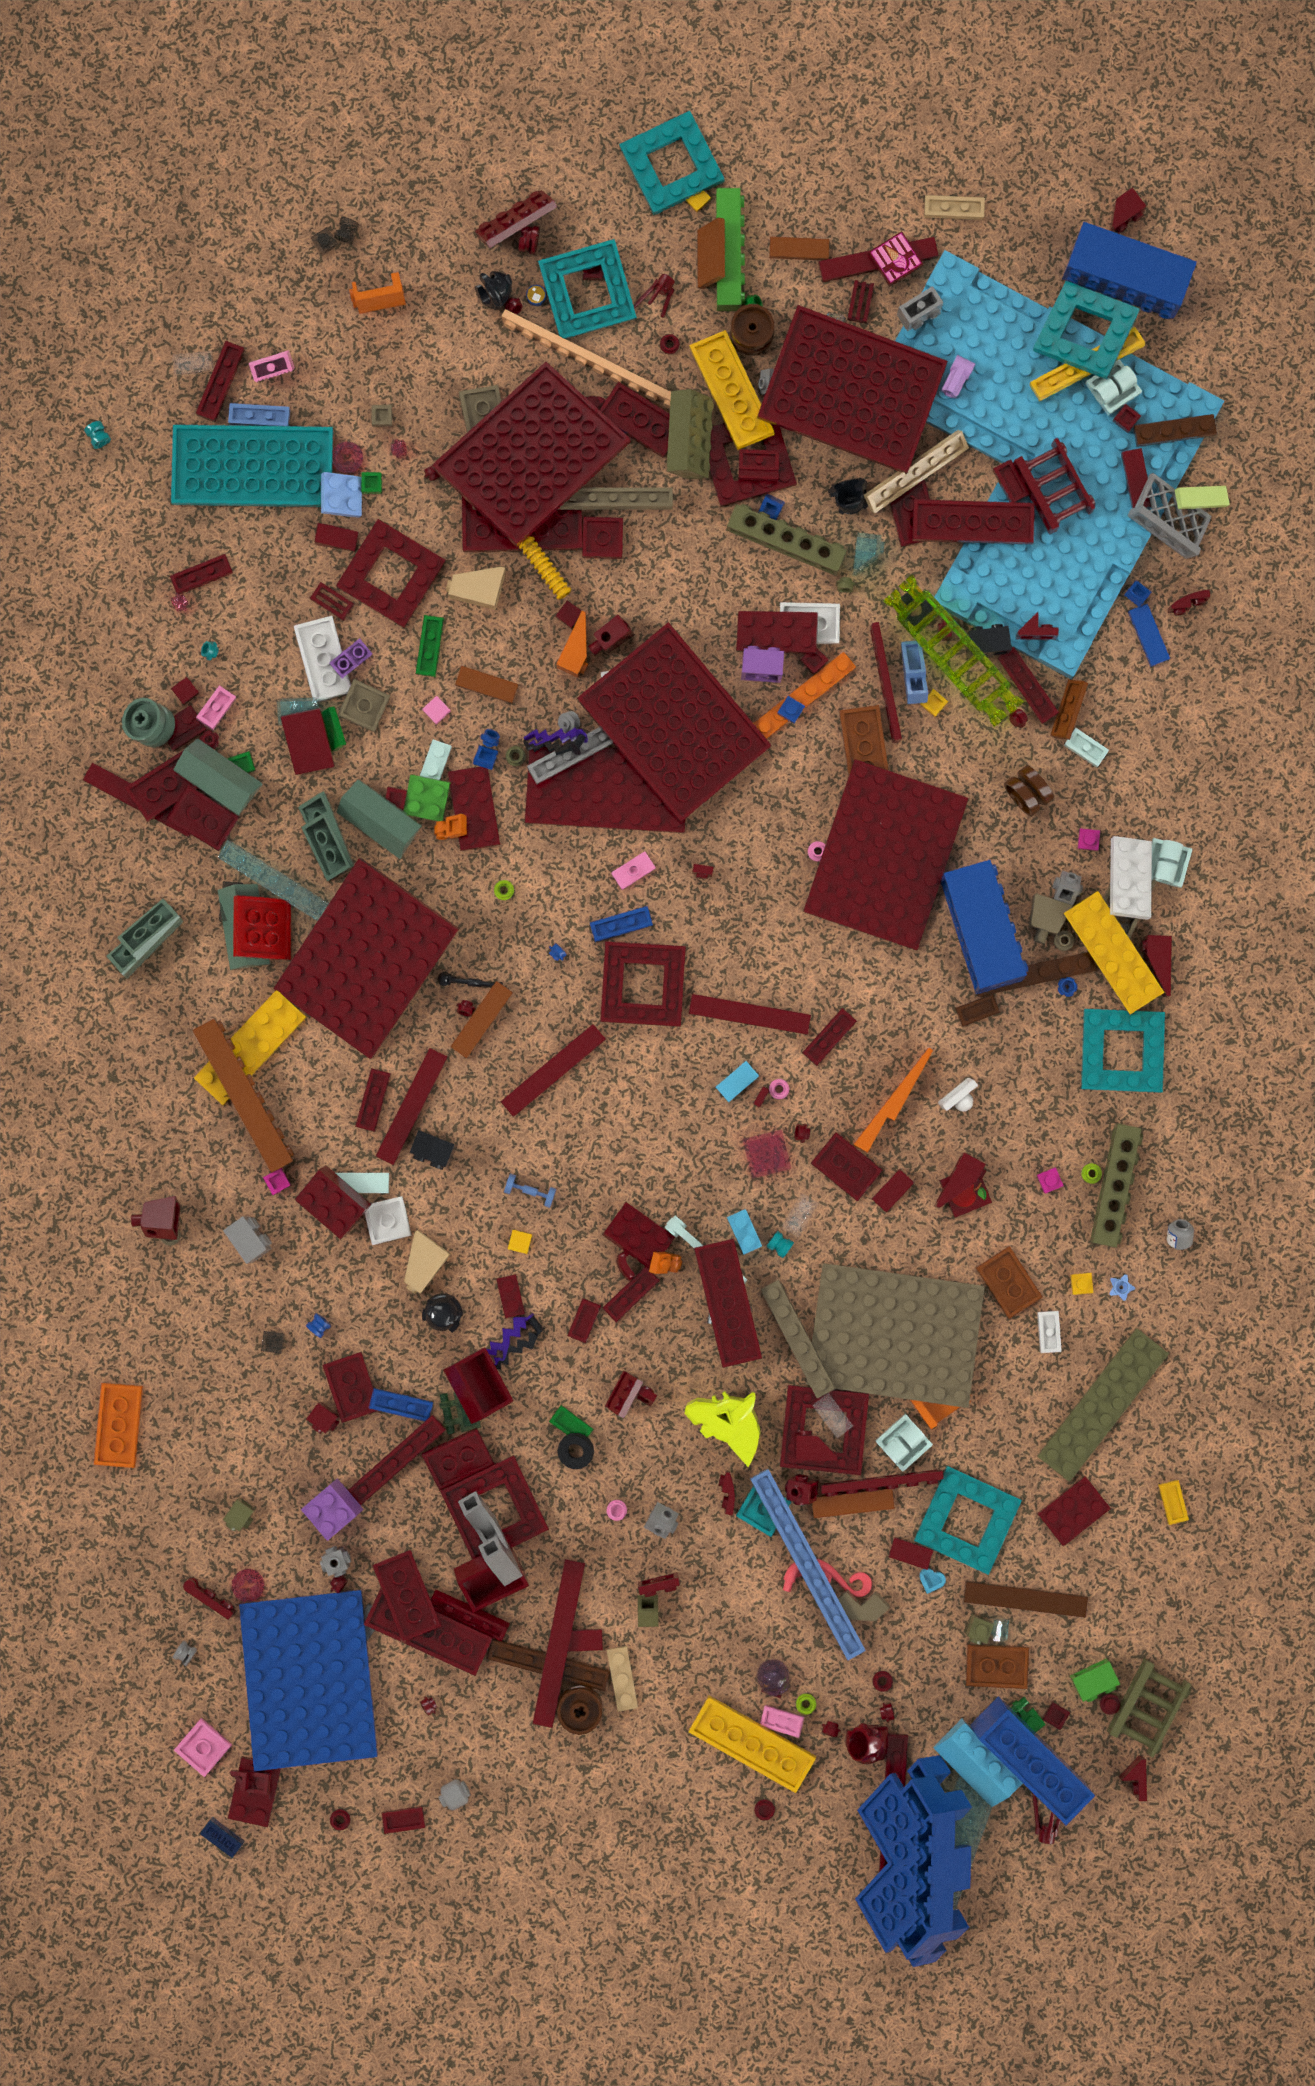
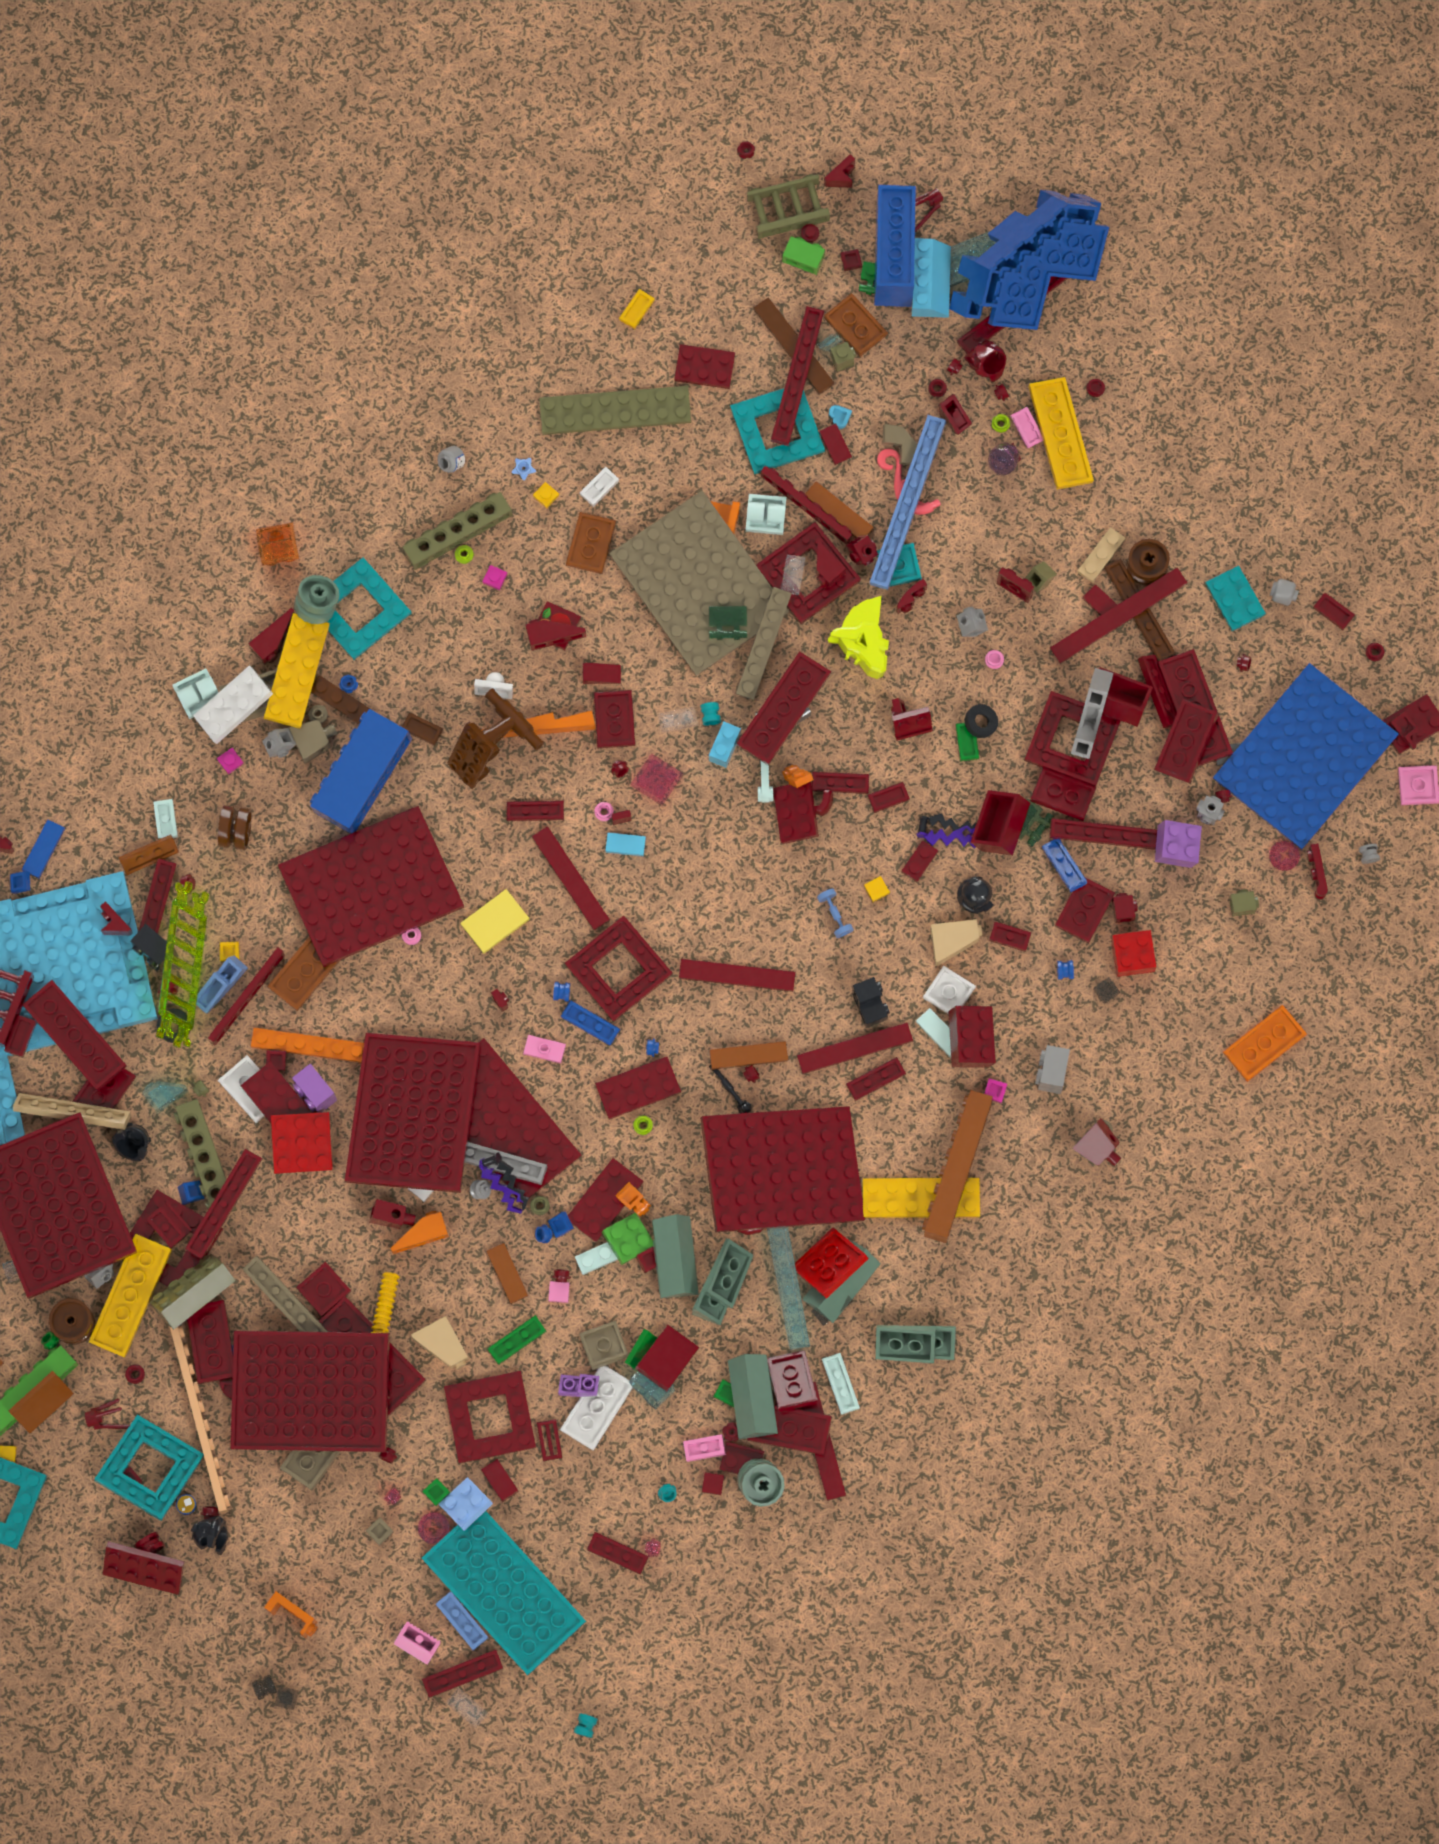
camera: 130 degrees left, 10 degrees down
dark red tile [555,600,581,629] -> none
blue plate [777,696,805,724] -> none
none -> dark red plate [185,1149,263,1260]
none -> clear orange slope [256,522,299,566]
none -> red plate [270,1112,332,1174]
none -> sand green wheel [294,575,339,624]
none -> reddish brown plate [447,688,544,789]
none -> light yellow tile [460,889,530,954]
none -> dark red plate [552,1269,571,1283]
none -> blue wheel [553,981,570,1002]
none -> dark red plate [595,1056,681,1120]
none -> clear green plate [709,606,747,640]
none -> dark red plate [737,141,755,159]
none -> dark red tile [771,306,824,446]
none -> light aqua tile [822,1353,860,1415]
none -> dark red slope [938,394,972,435]
none -> dark red plate [989,922,1032,952]
none -> red brick [1111,930,1157,977]
none -> teal plate [1205,566,1266,632]

